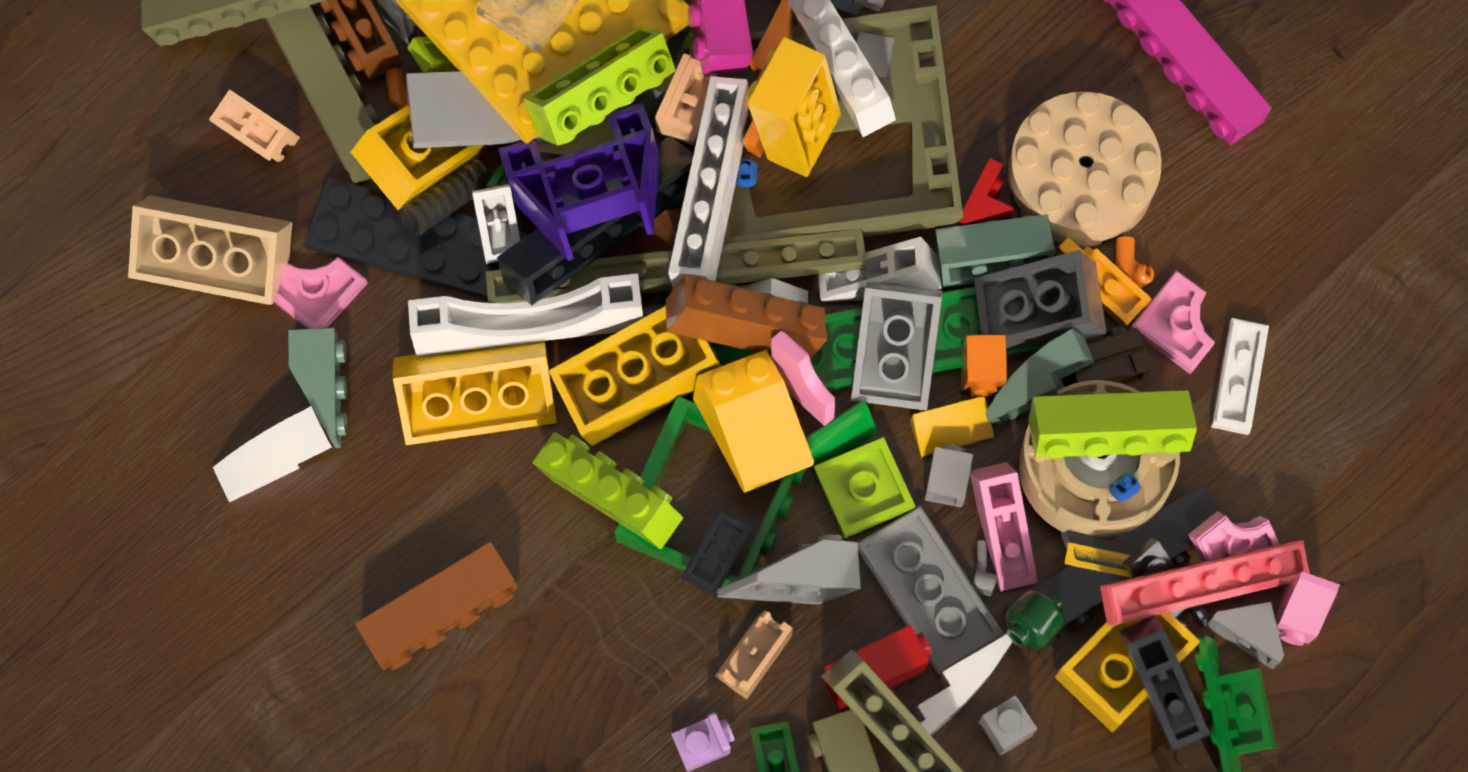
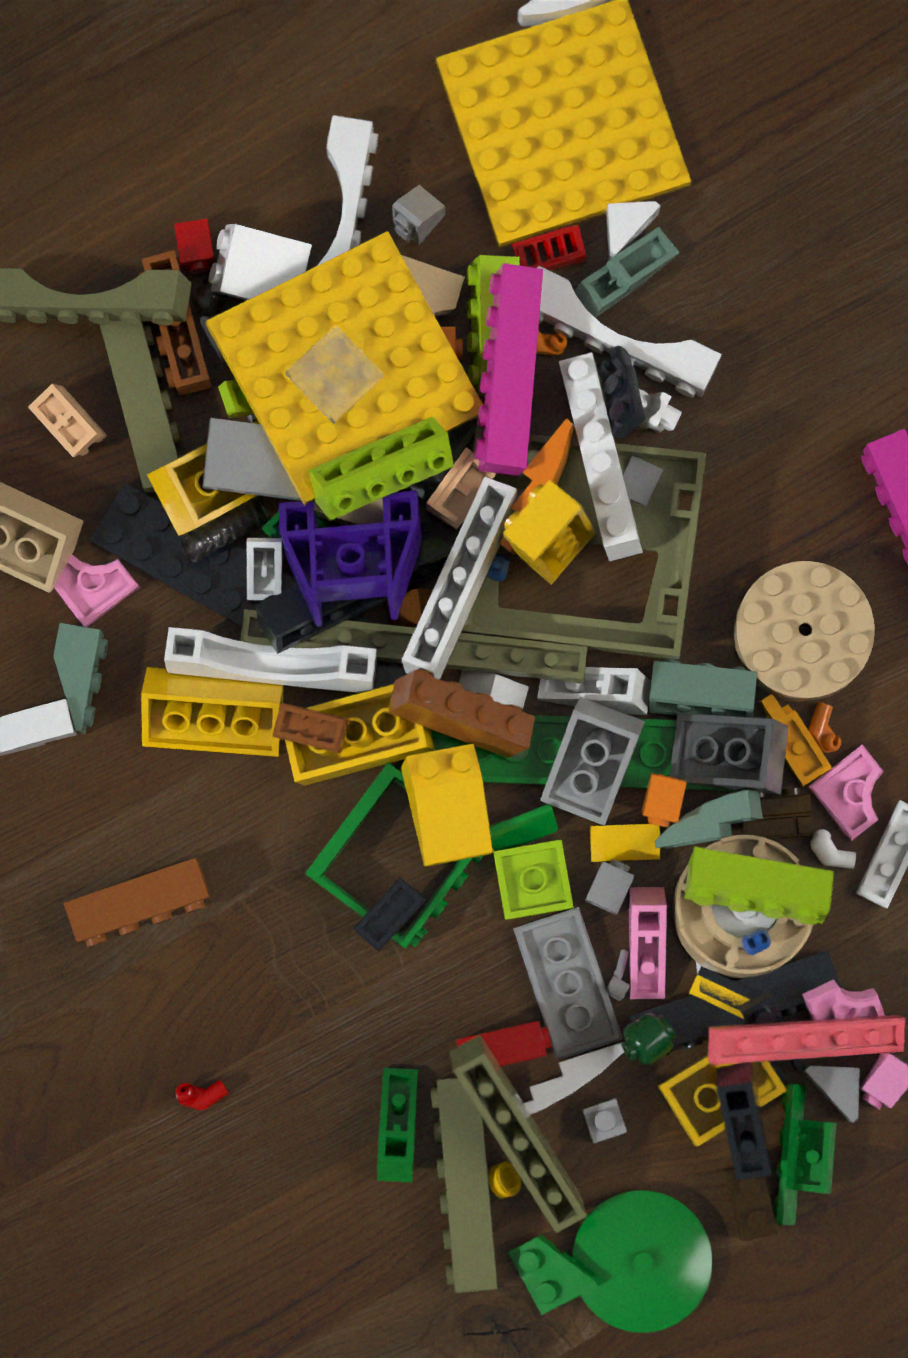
camera: 15 degrees right, 10 degrees up
orange arm [385,68,408,110] -> none
lime brick [532,431,683,550] -> none
lavender bracket [671,712,735,772] -> none
light nougat hinge [715,610,793,699] -> none
light grey slope [717,535,860,605] -> none
bright pink tile [771,331,835,426] -> none
red slope [956,158,1014,226] -> none
none -> dark orange plate [272,703,349,754]
none -> white arm [810,829,856,869]

